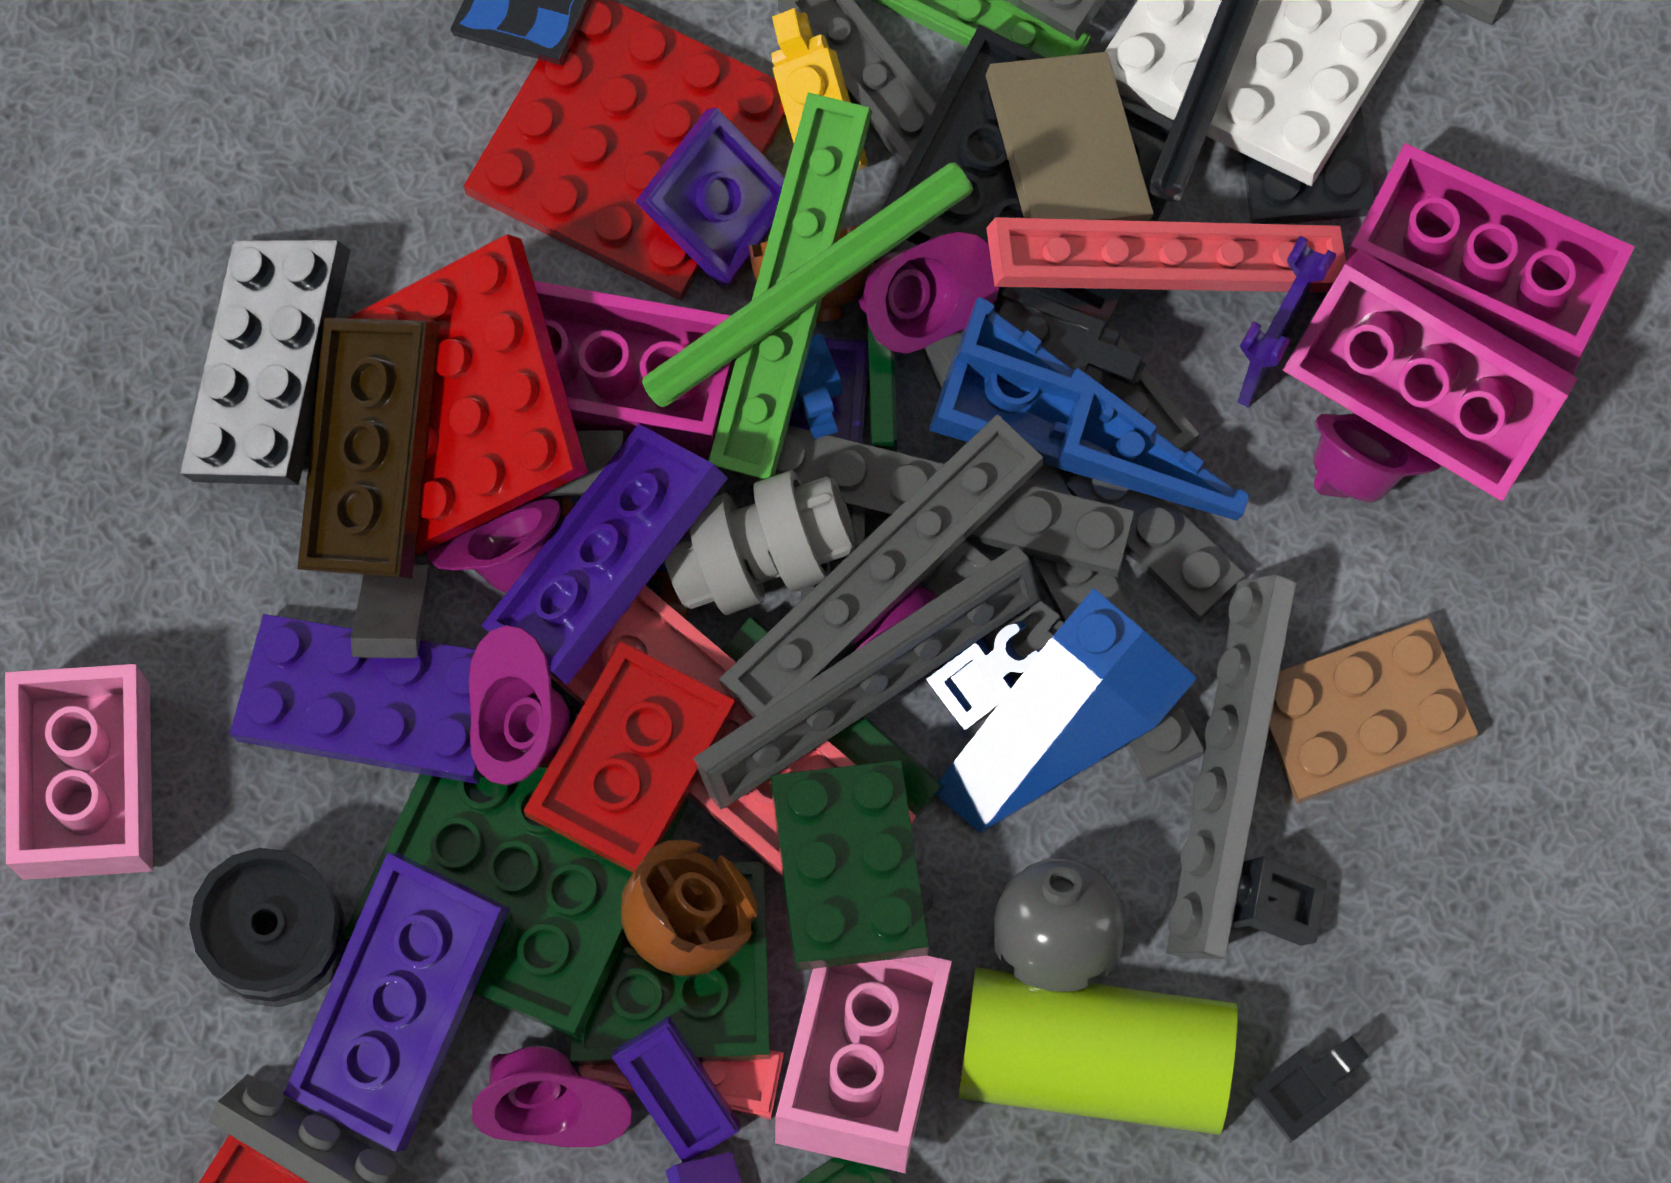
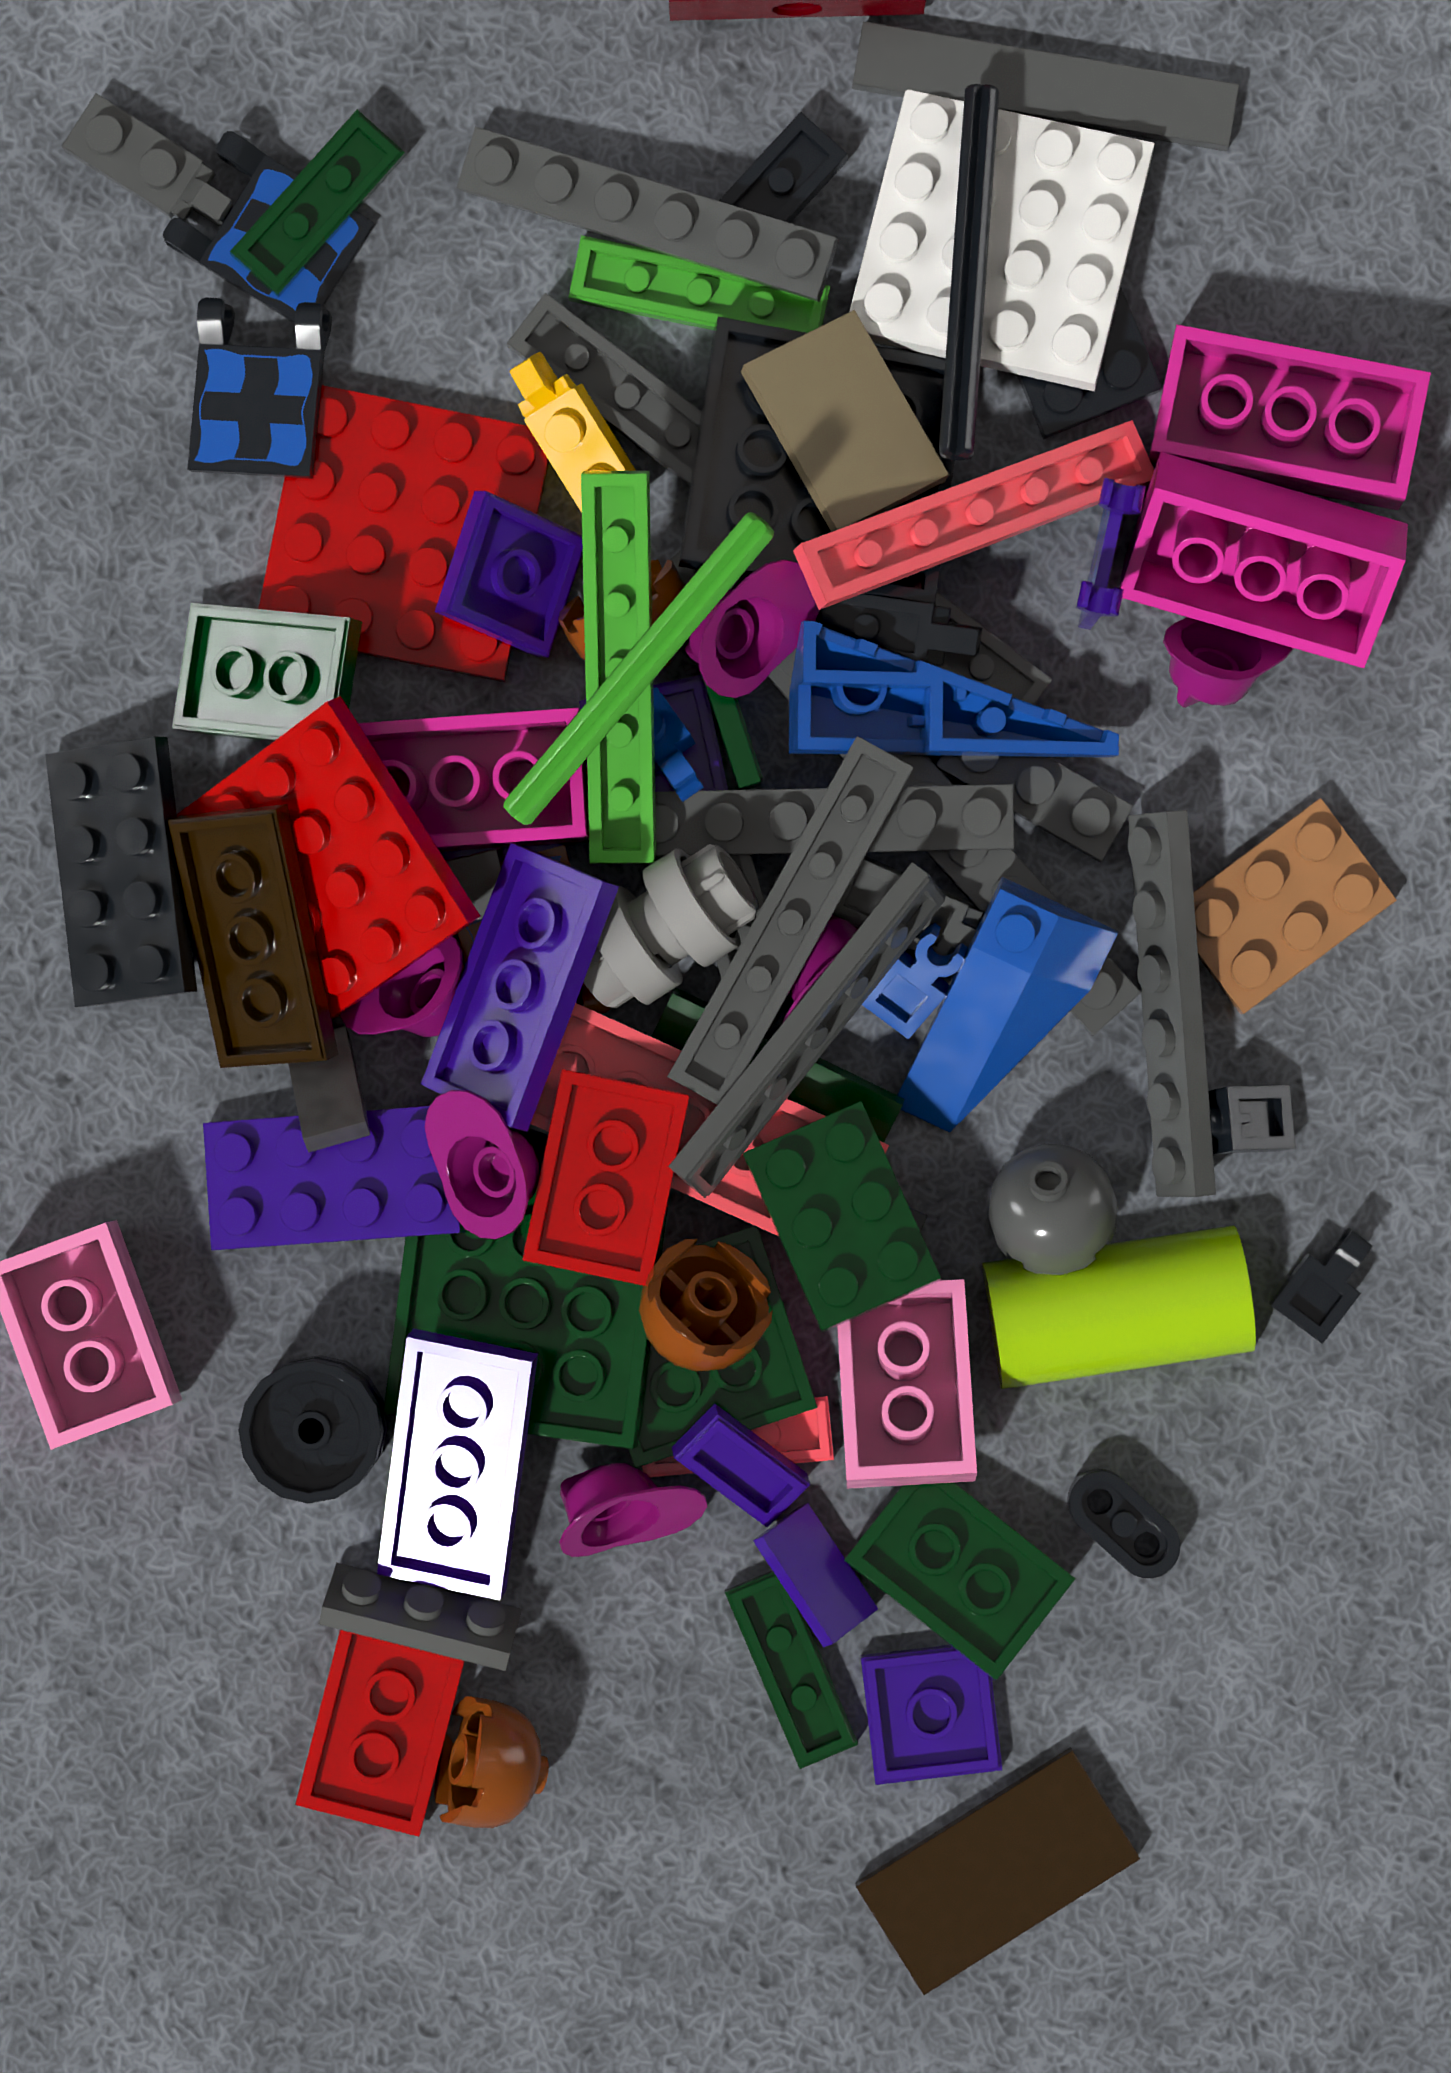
camera: 15 degrees left, 15 degrees up
none -> tile [172,603,362,741]

